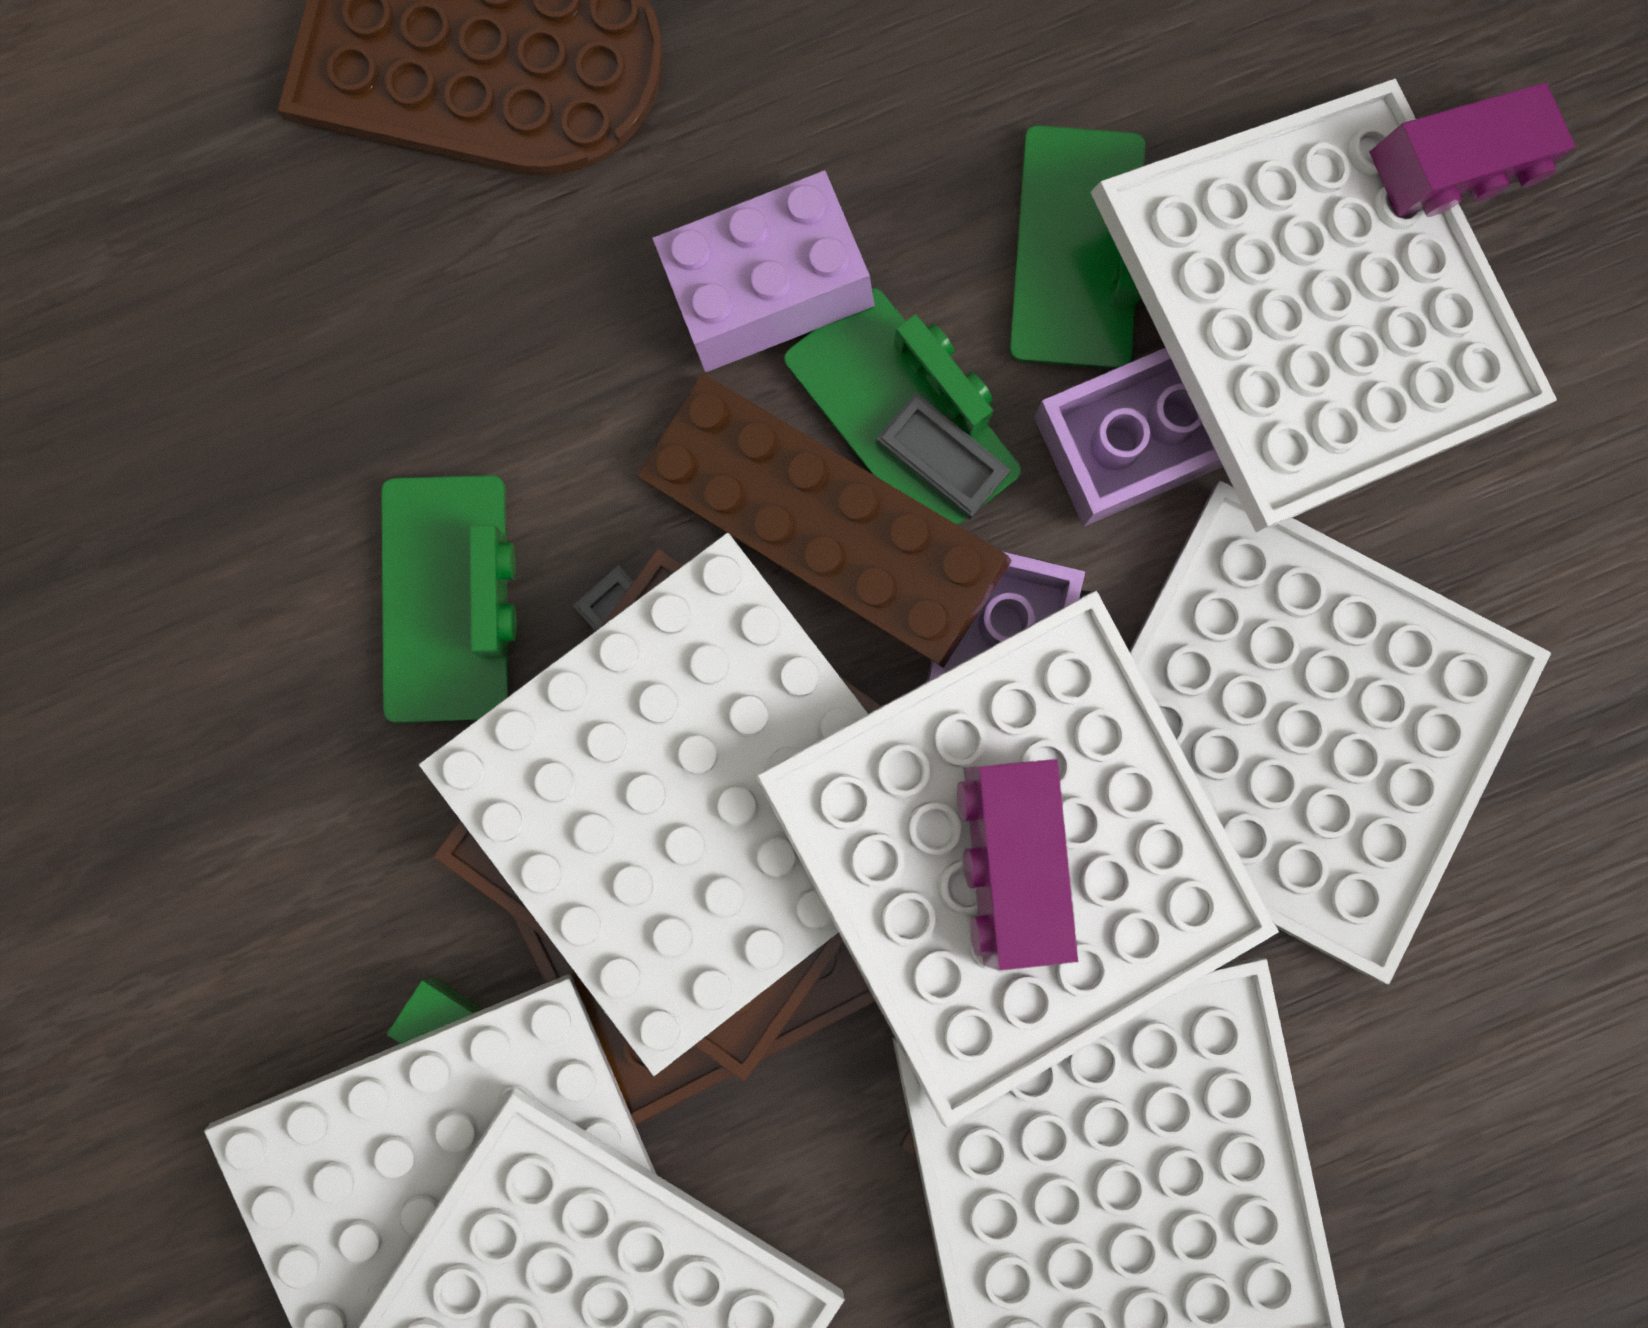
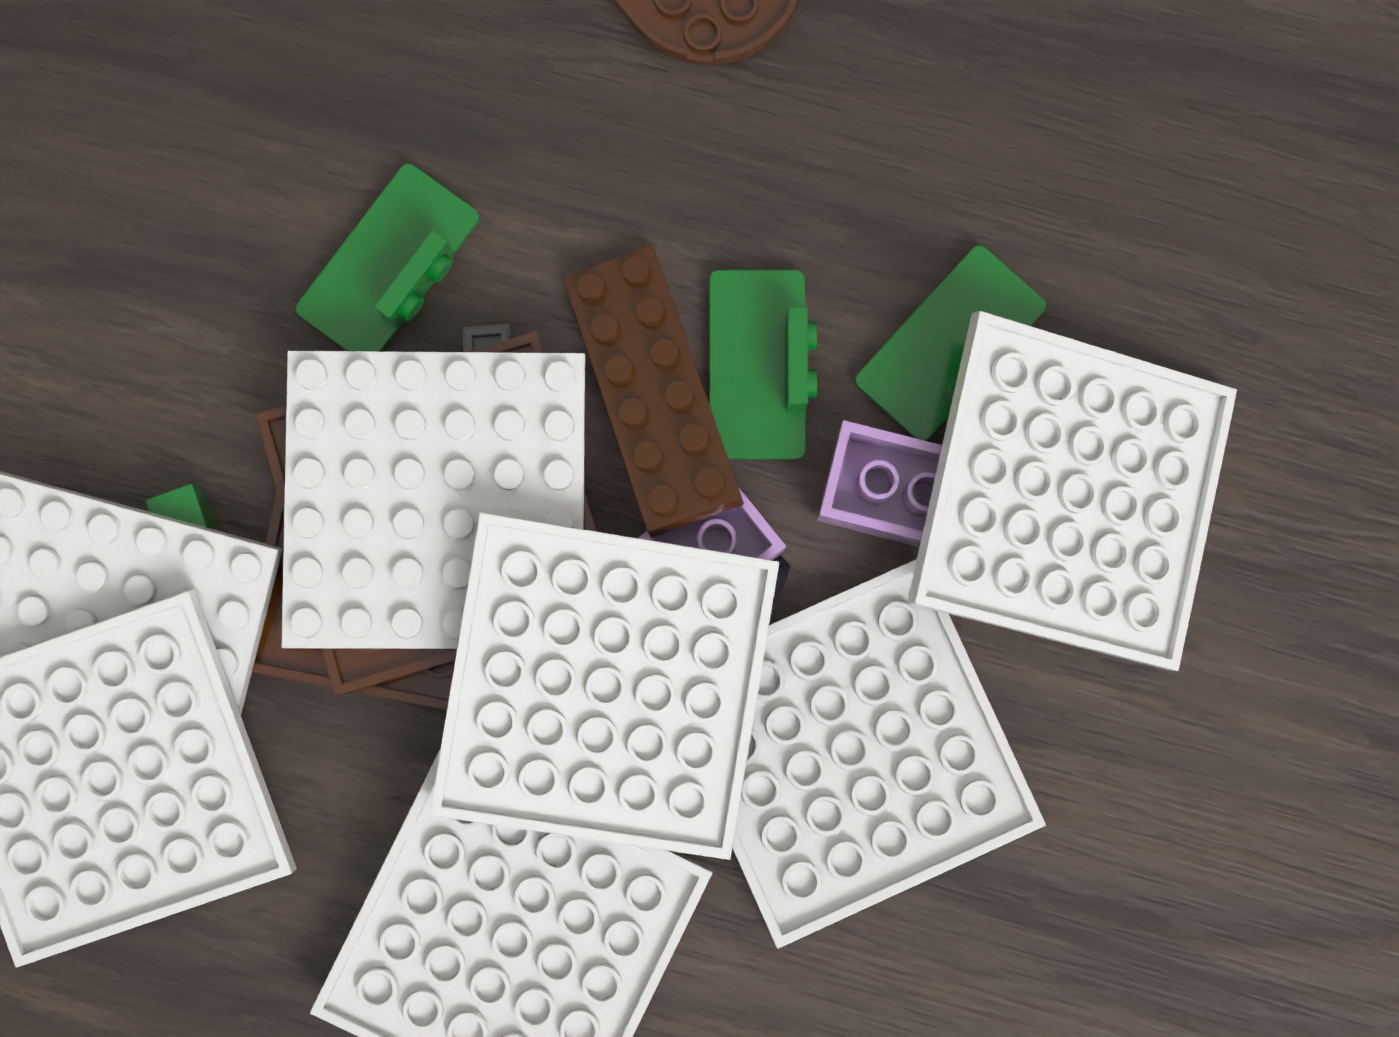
camera: 40 degrees right, 0 degrees up
lavender brick [653,170,875,373] -> none
dark grey tile [876,392,1011,520] -> none
magenta brick [957,759,1079,971] -> none
magenta brick [1369,82,1576,217] -> none

